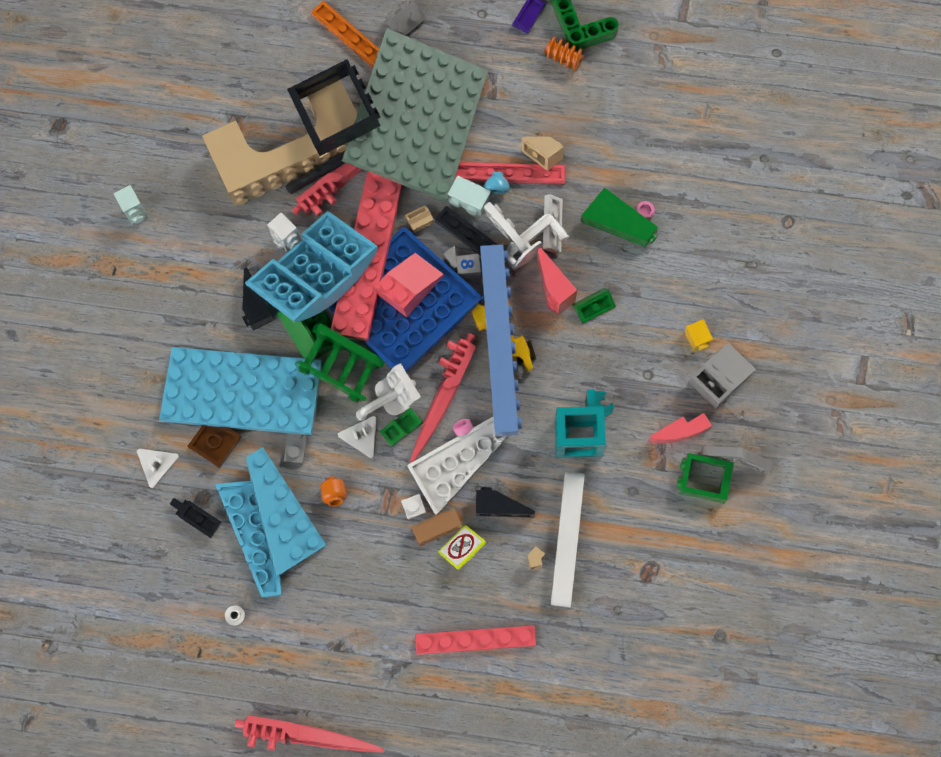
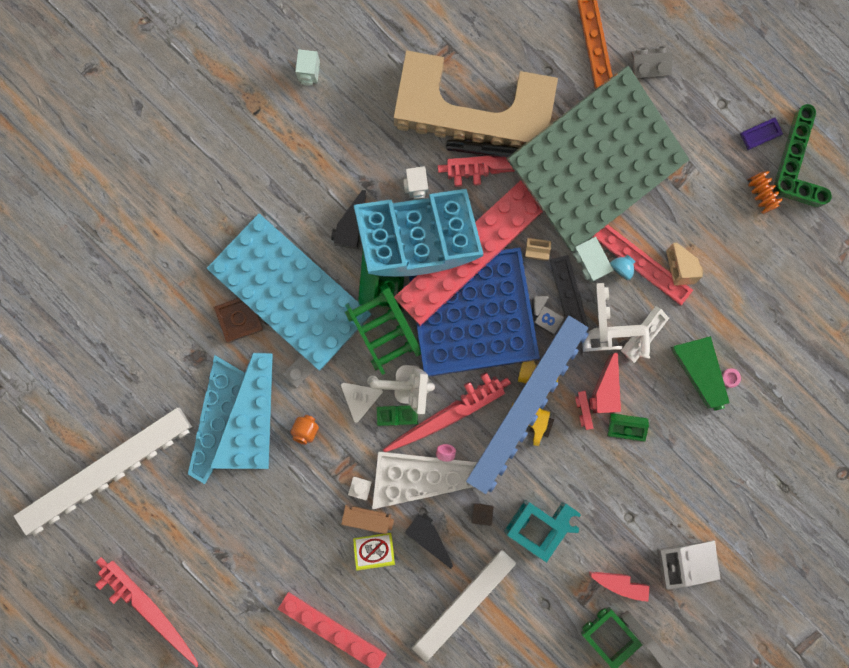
camera: 30 degrees right, 10 degrees up
white piece [137,449,179,488] -> none
black hinge [170,498,222,538] -> none
white plate [225,606,245,626] -> none
black window [287,59,381,156] -> none
coral slope [375,253,444,317] -> none
tan piece [527,546,545,570] -> none
yellow brick [684,319,713,351] -> none
none -> white brick [14,408,192,536]
none -> dark brown brick [471,503,494,526]
none -> coral plate [575,391,594,430]

